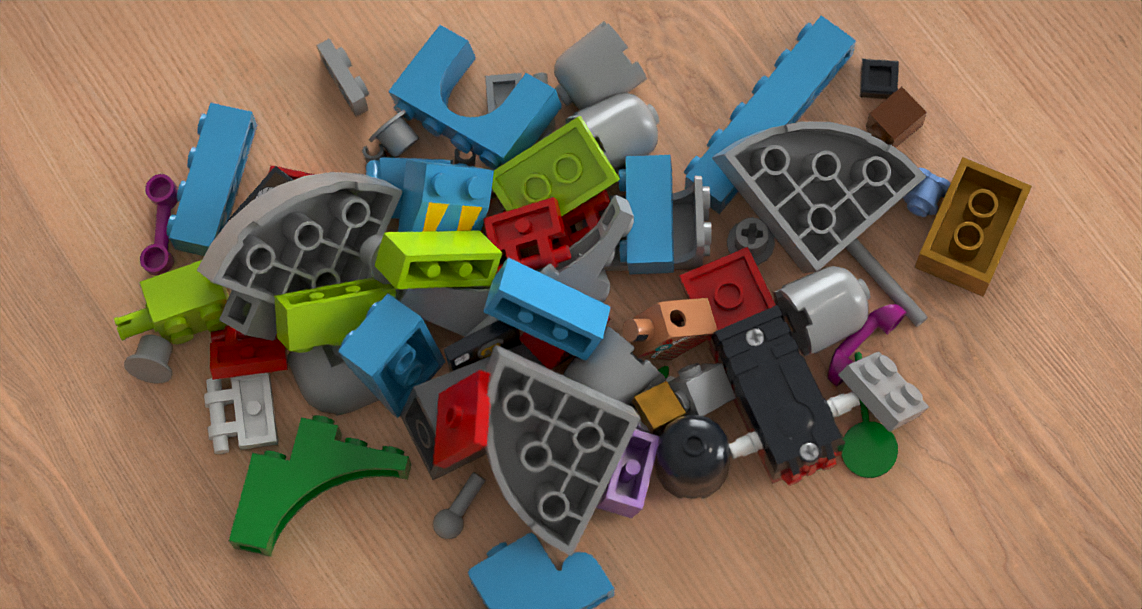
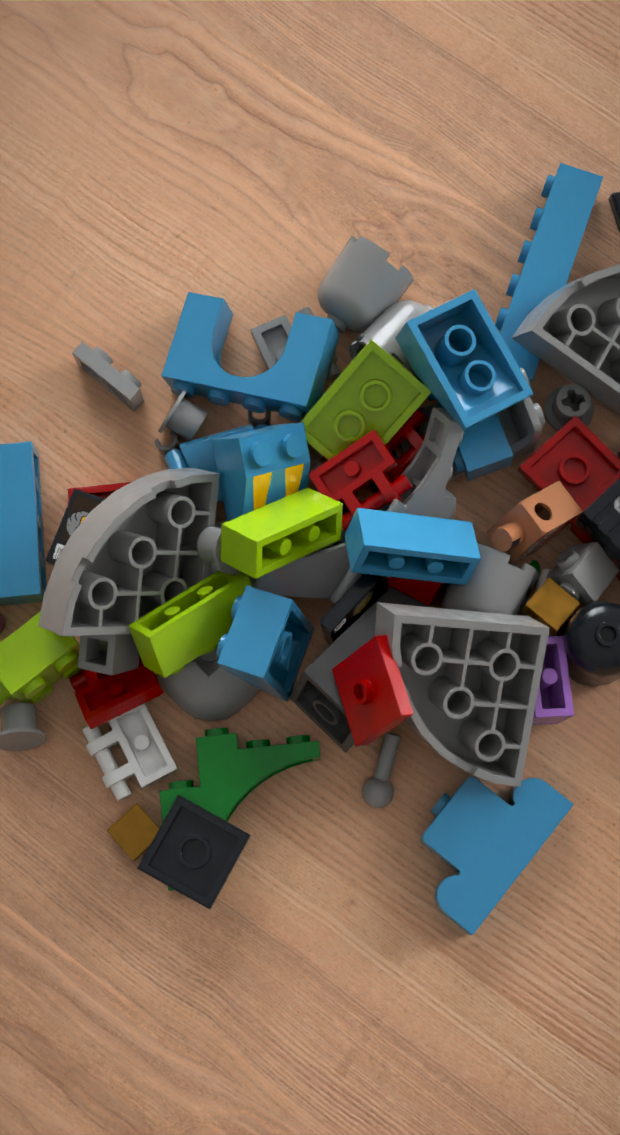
camera: 20 degrees left, 5 degrees up
none -> pearl gold tile [106,803,159,861]
none -> black tile [137,795,251,910]
none -> dark azure slope [395,289,534,430]

